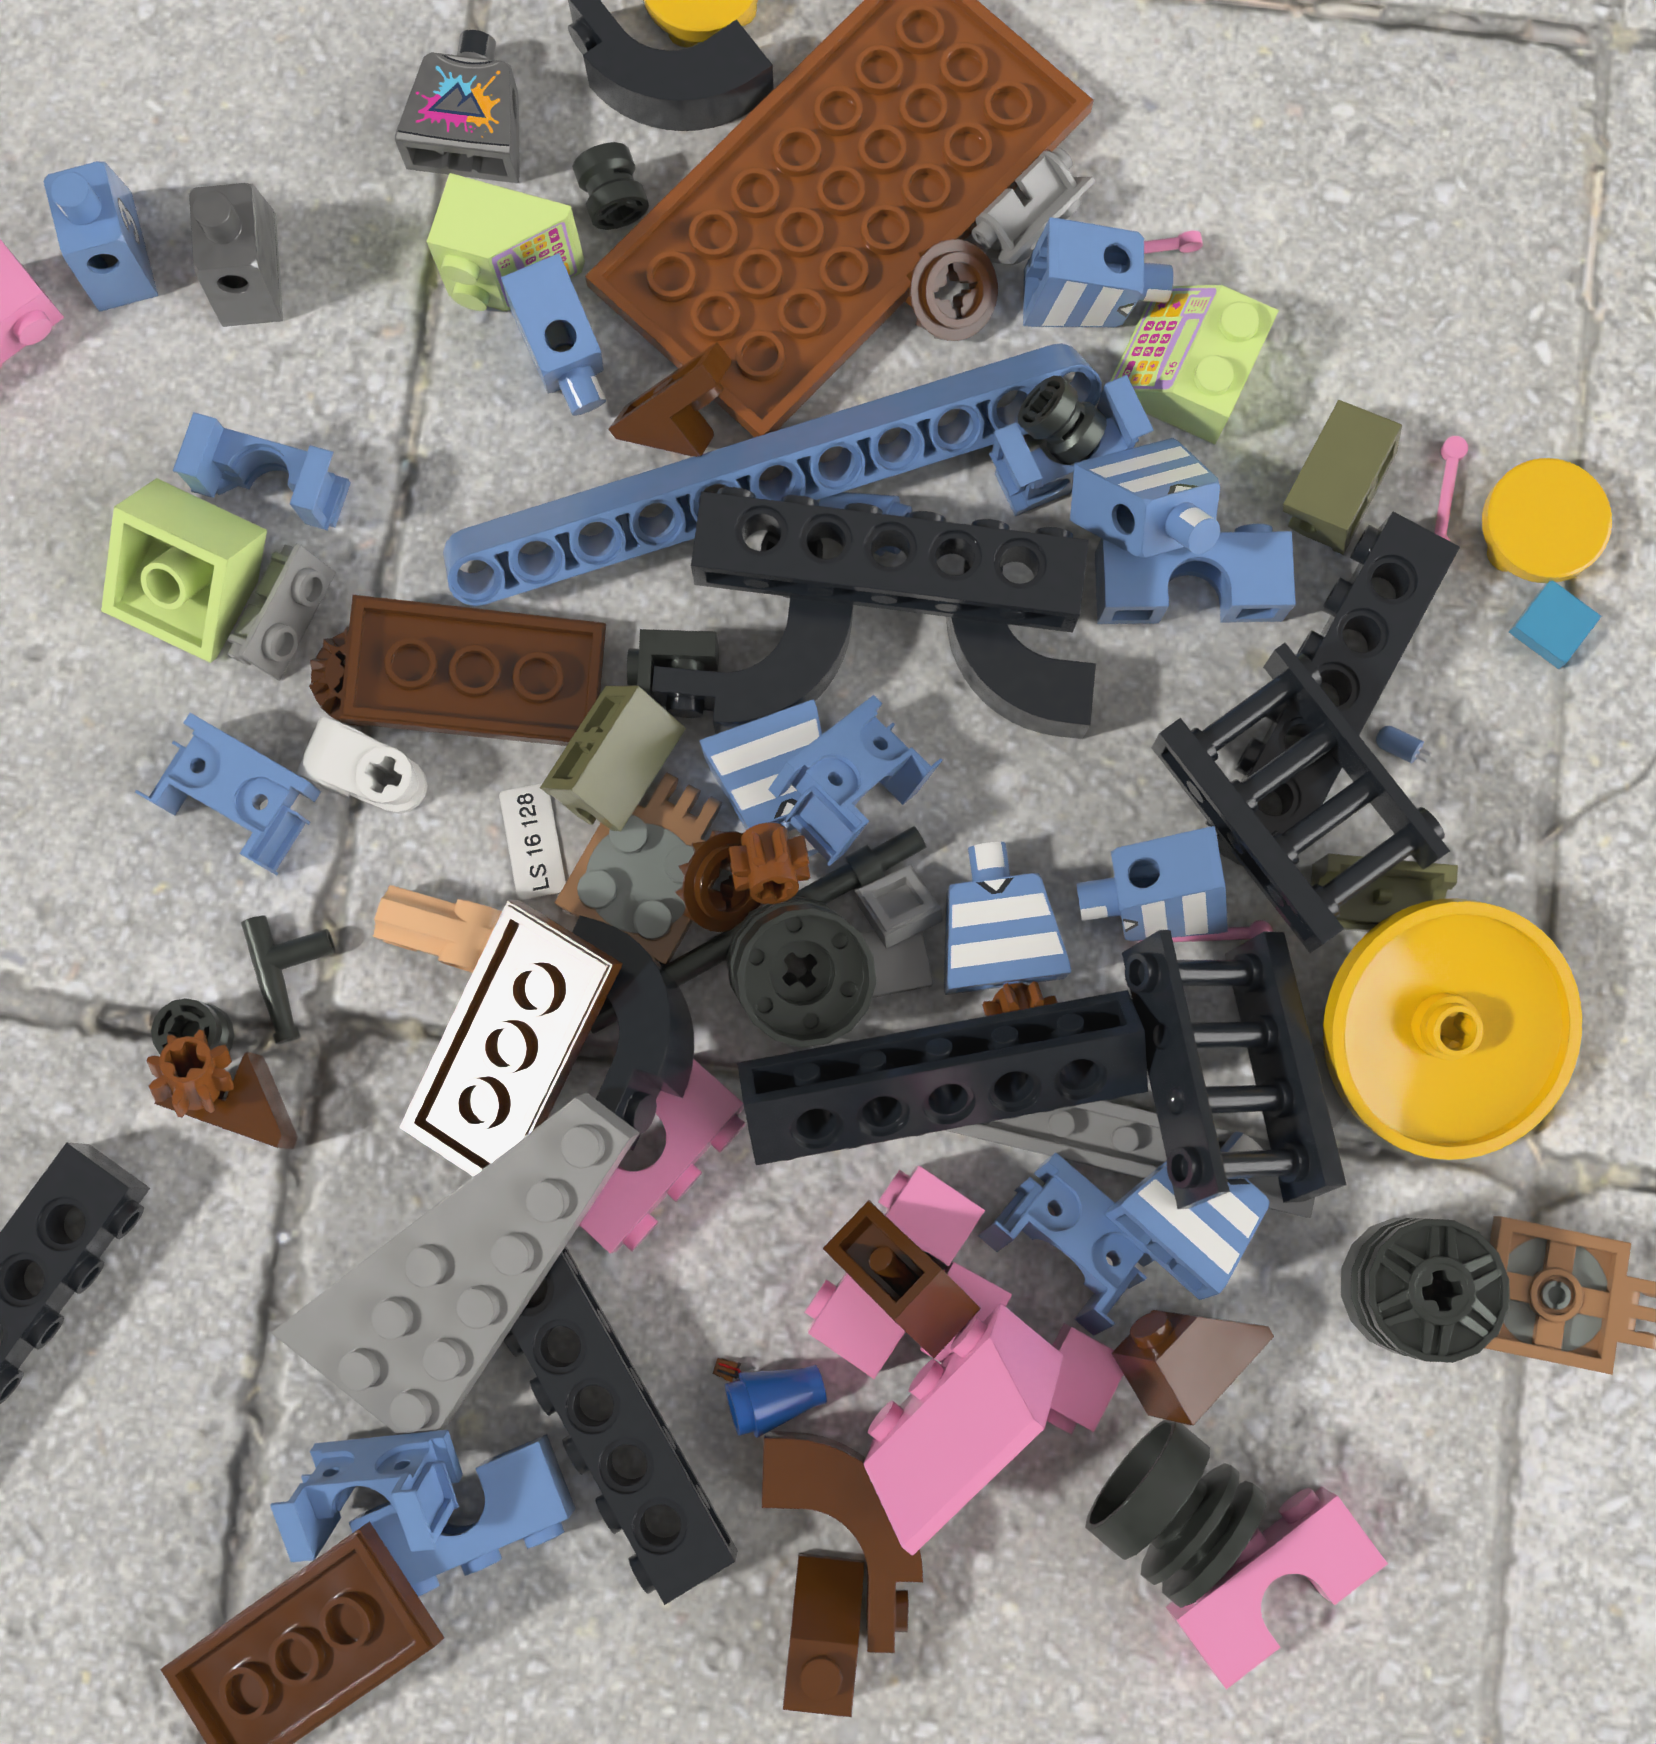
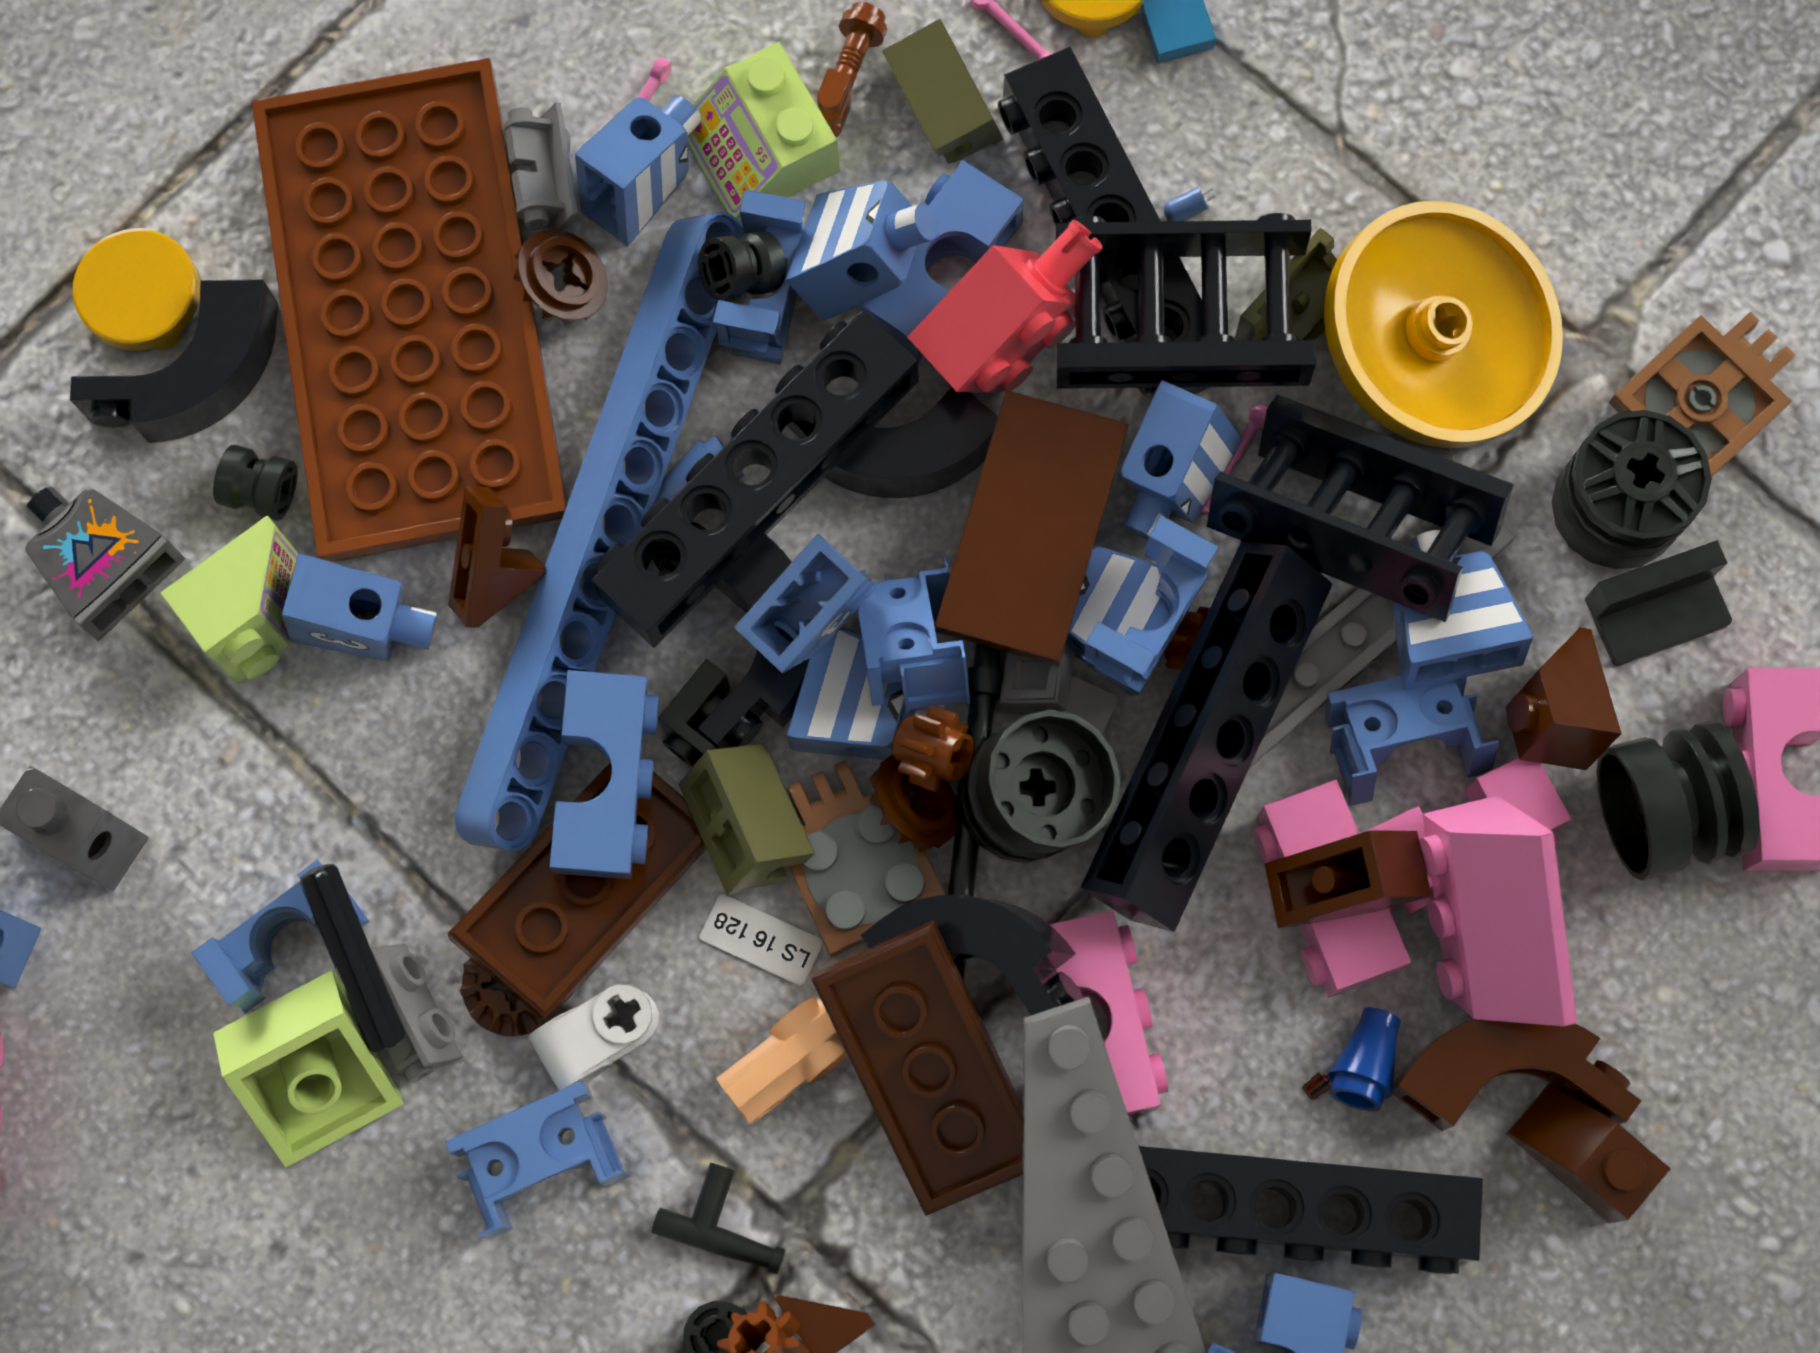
camera: 50 degrees left, 5 degrees down
none -> black axle [300,863,405,1052]
none -> medium blue arch [550,670,659,879]
none -> medium blue torso [734,534,876,673]
none -> dark orange hinge [817,2,887,137]
none -> coral brick [907,220,1103,393]
none -> reddish brown tile [935,390,1129,667]
none -> medium blue piece [1082,515,1219,696]
none -> pearl dark grey panel [1585,540,1732,666]

